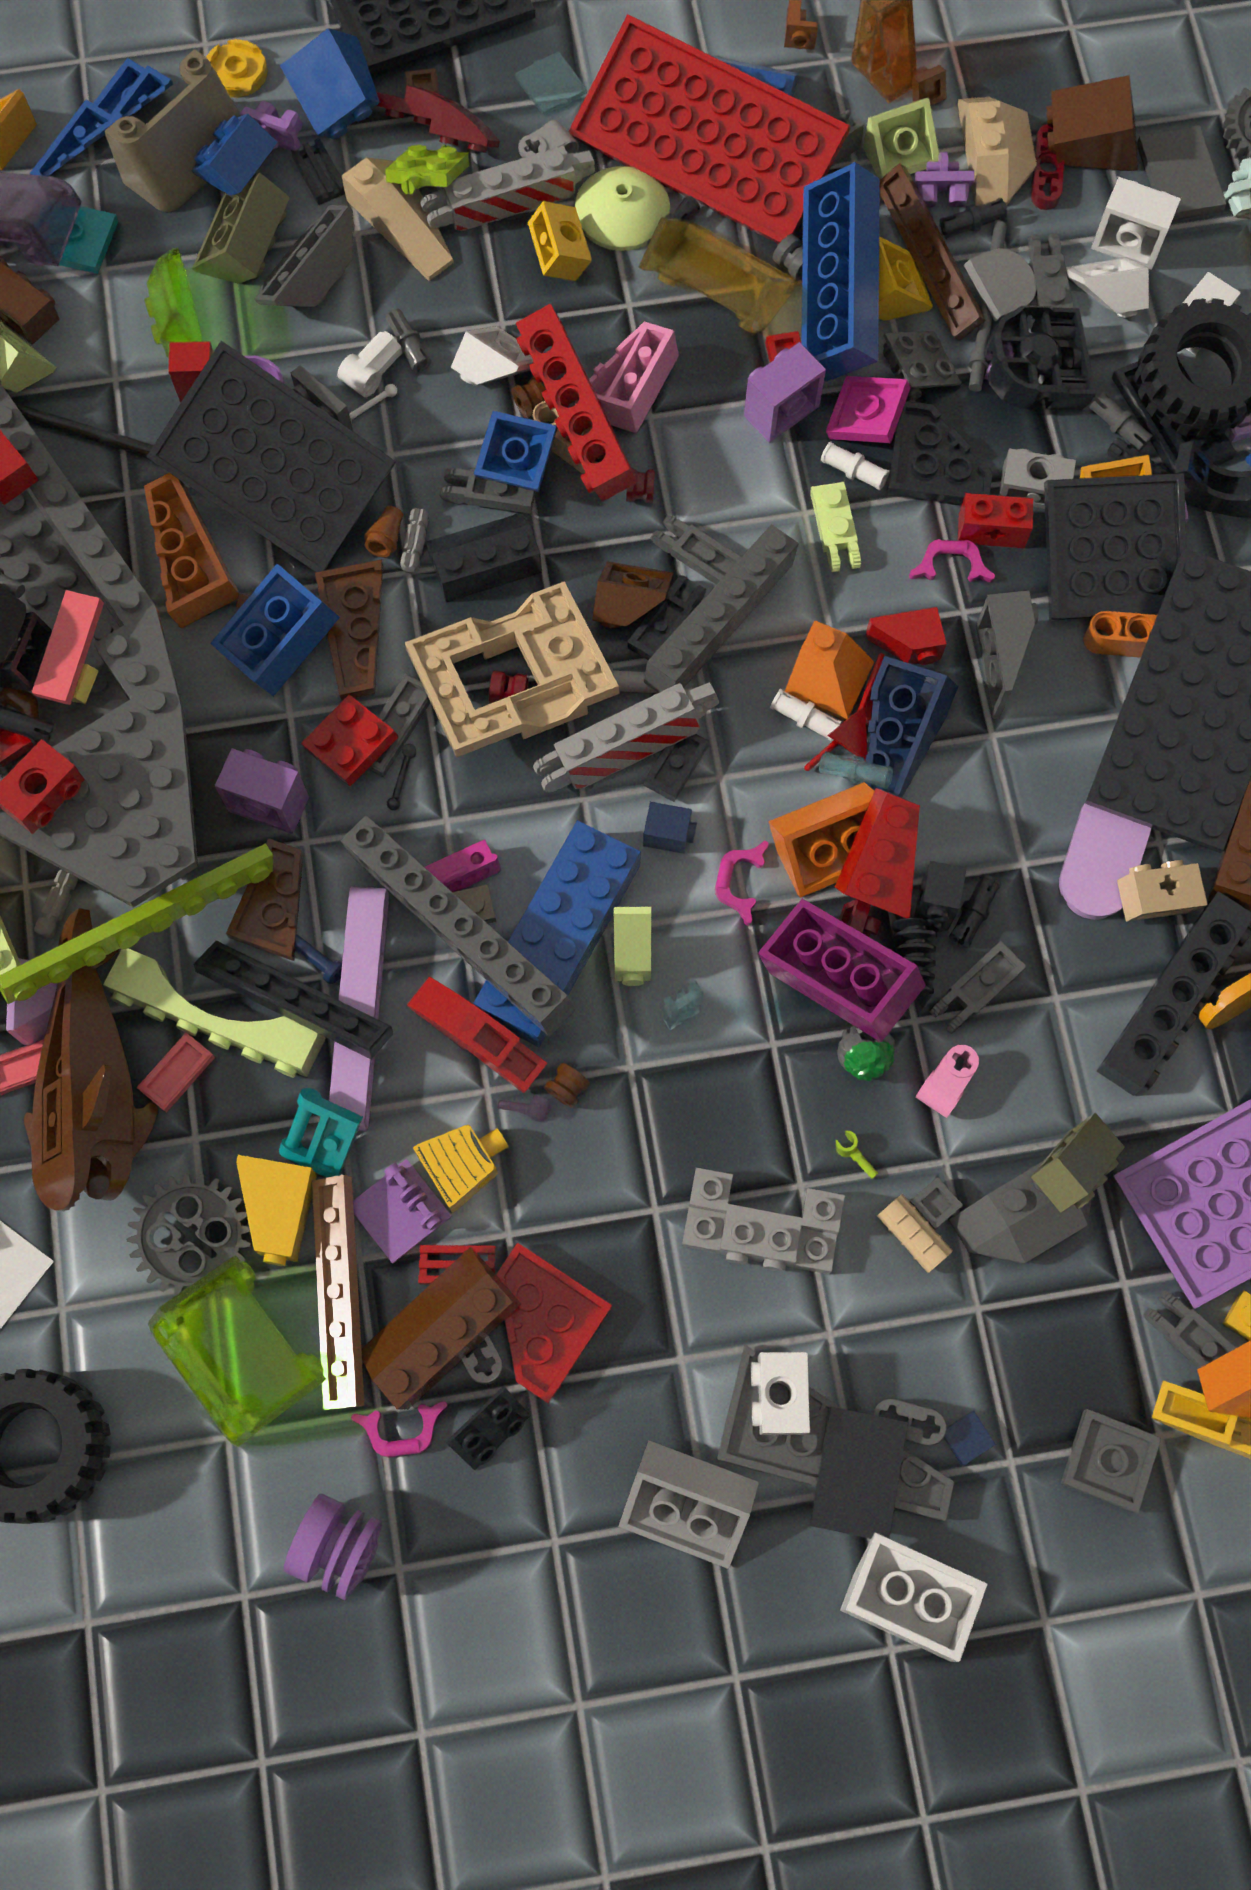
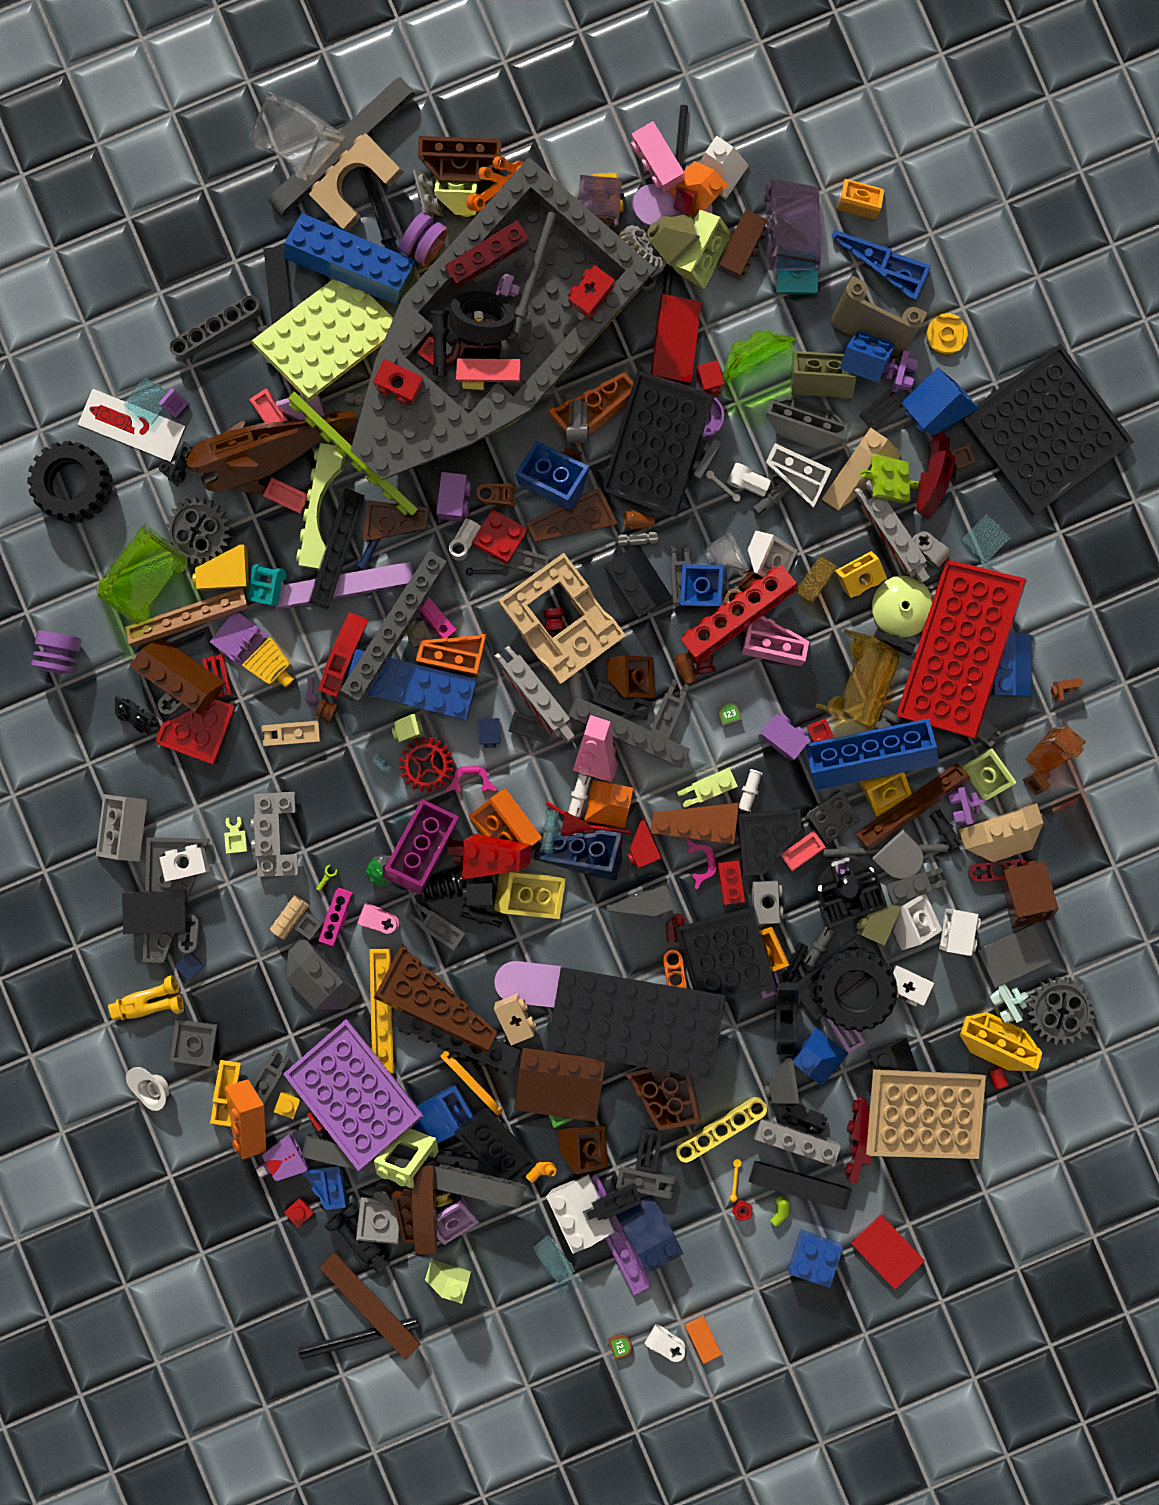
camera: 75 degrees right, 15 degrees up
dark pink helmet [351,1401,448,1458] -> none
dark pink plate [826,376,911,443] -> none
white slope [840,1533,987,1662] -> none
olive brick [1031,1113,1125,1213] -> none
none -> yellow piece [108,975,184,1021]
none -> white piece [126,1067,169,1111]
none -> black hinge [159,441,193,487]
none -> yellowish green plate [224,817,248,854]
none -> tan plate [261,721,321,746]
none -> dark pink piece [318,887,353,947]
none -> yellow tile [369,948,394,1074]
none -> reddish brown wing [374,944,497,1053]
none -> red gear [399,737,455,793]
none -> orange wedge [416,634,487,678]
none -> white piece [449,518,481,561]
none -> dark orange piece [476,483,516,507]
none -> light yellow slope [494,871,566,919]
none -> dark grey piece [566,400,589,443]
none -> bright pink wedge [573,715,618,783]
none -> dark orange wedge [650,803,739,844]
none -> red tile [651,294,702,384]
none -> clear red arm [666,913,686,942]
none -> dark orange cone [674,652,697,684]
none -> clear slope [705,532,749,576]
none -> tile [718,702,742,726]
none -> white wedge [766,443,832,507]
none -> coral tile [780,831,826,871]
none -> clear yellow slope [796,556,838,603]
none -> olive slope [855,904,902,946]

